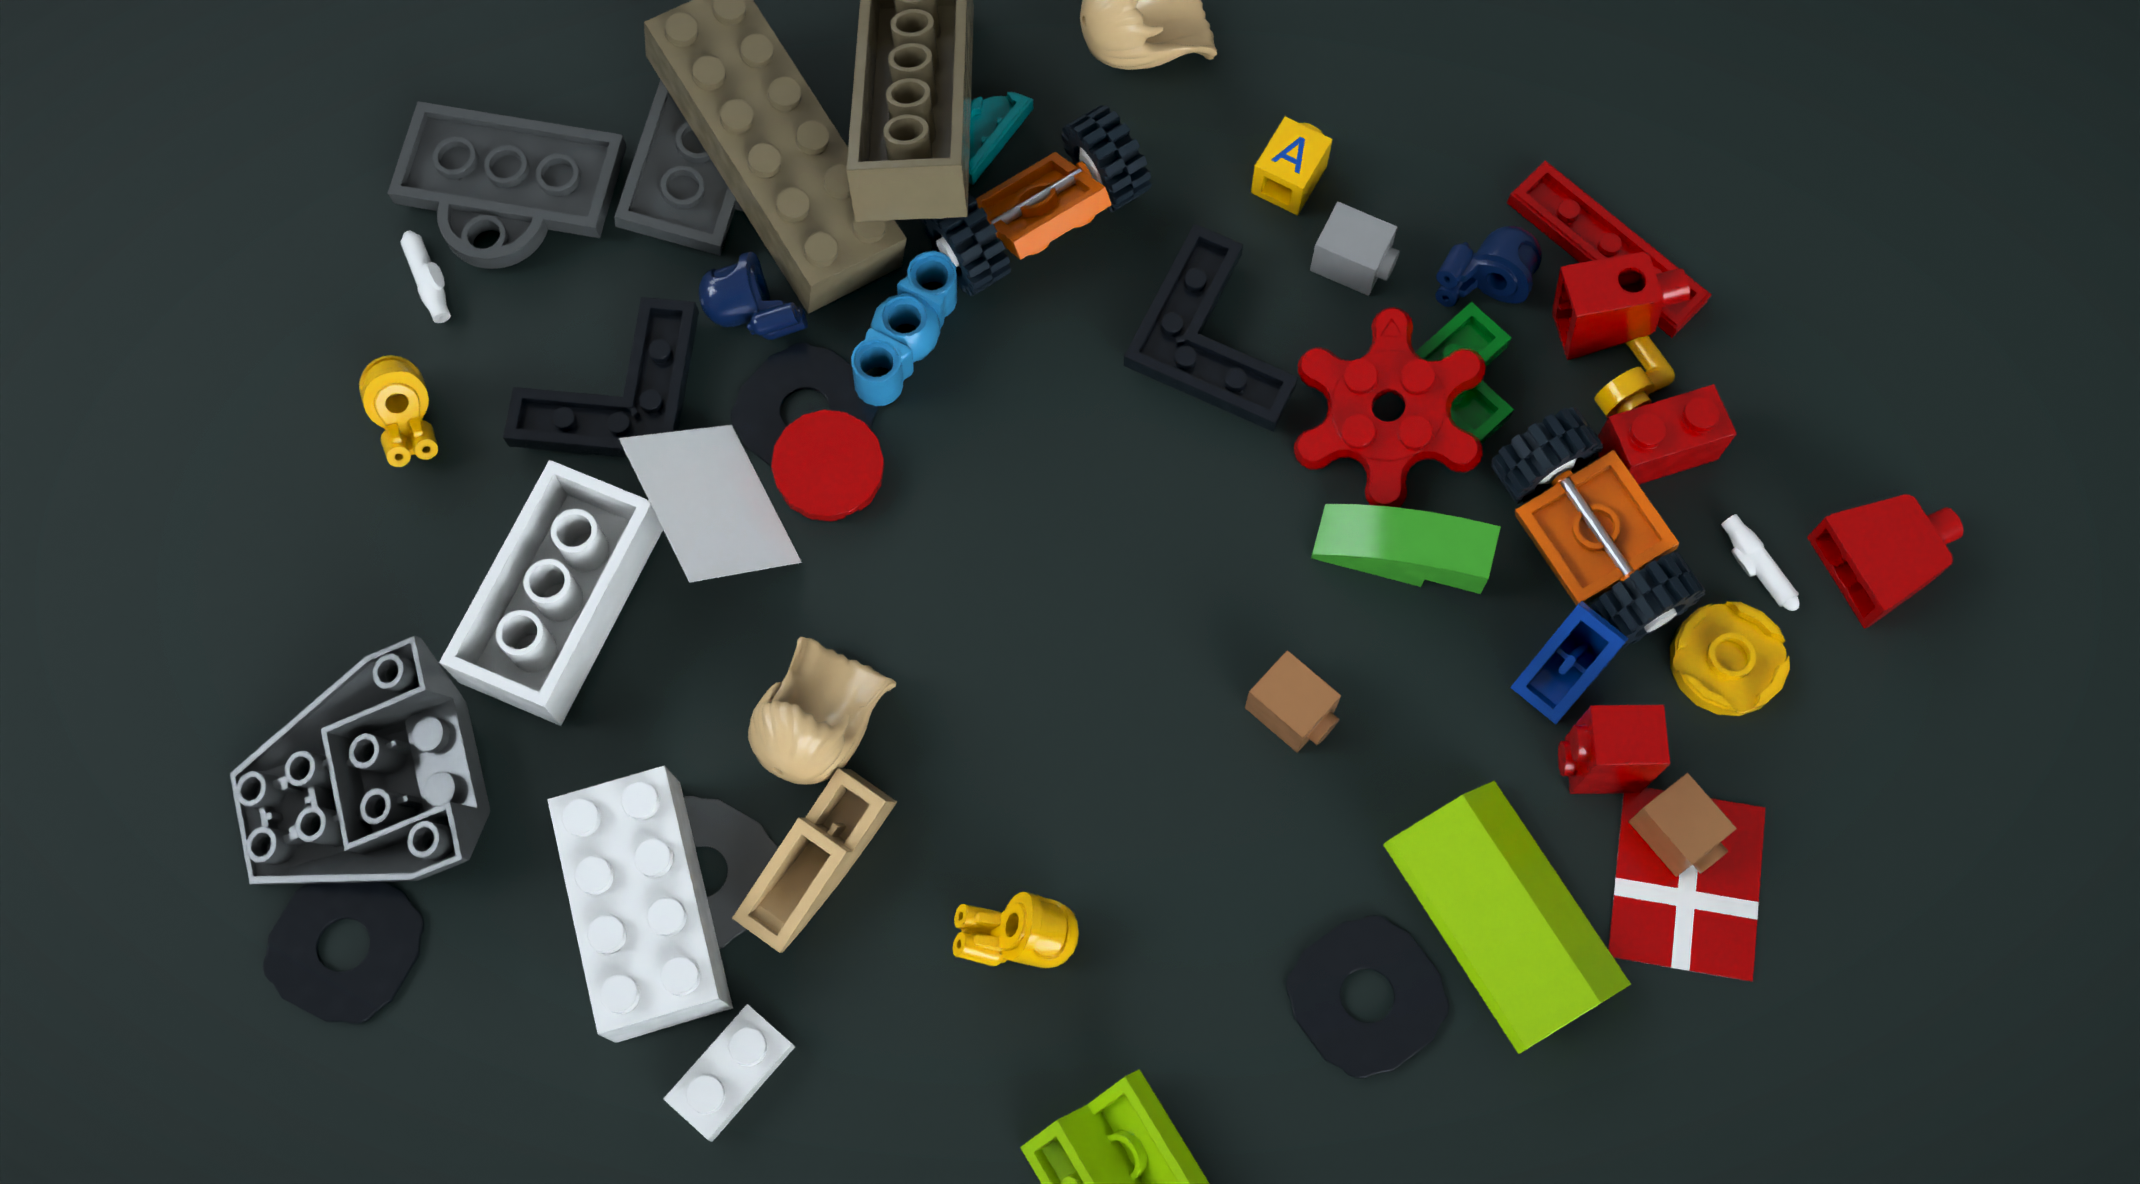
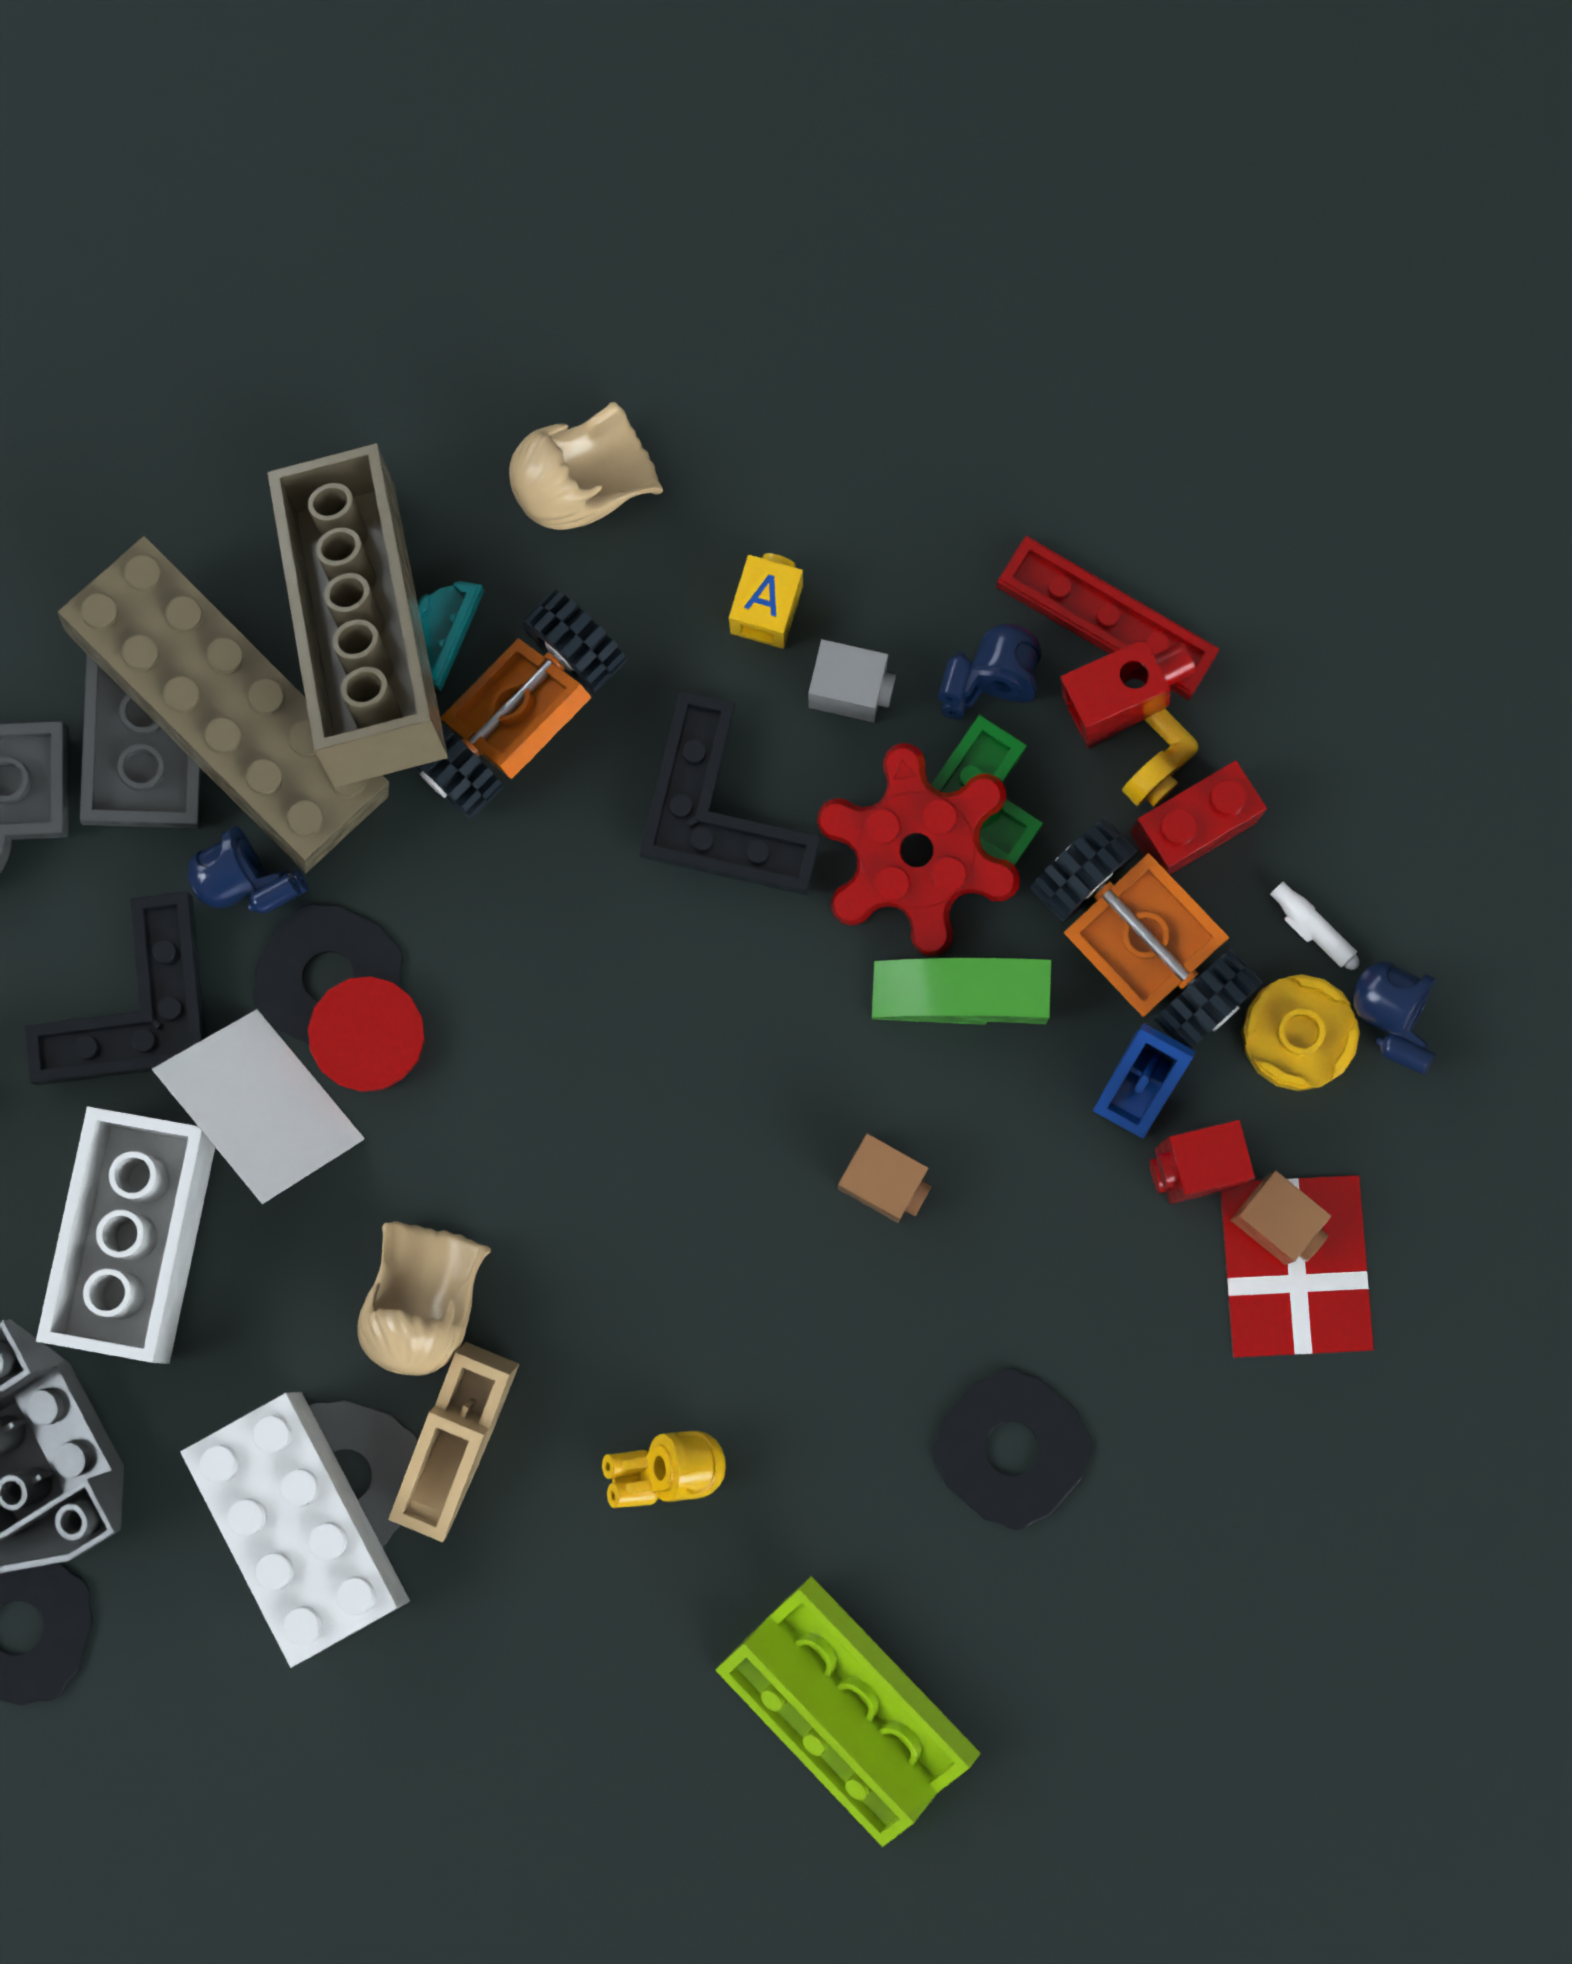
camera: 10 degrees left, 10 degrees up
white plate [663,1004,795,1142] -> none
dark azure piece [851,251,957,406] -> none
lime slope [1383,780,1631,1054] -> none
red torso [1807,494,1964,629] -> none
none -> dark blue piece [1353,962,1437,1075]

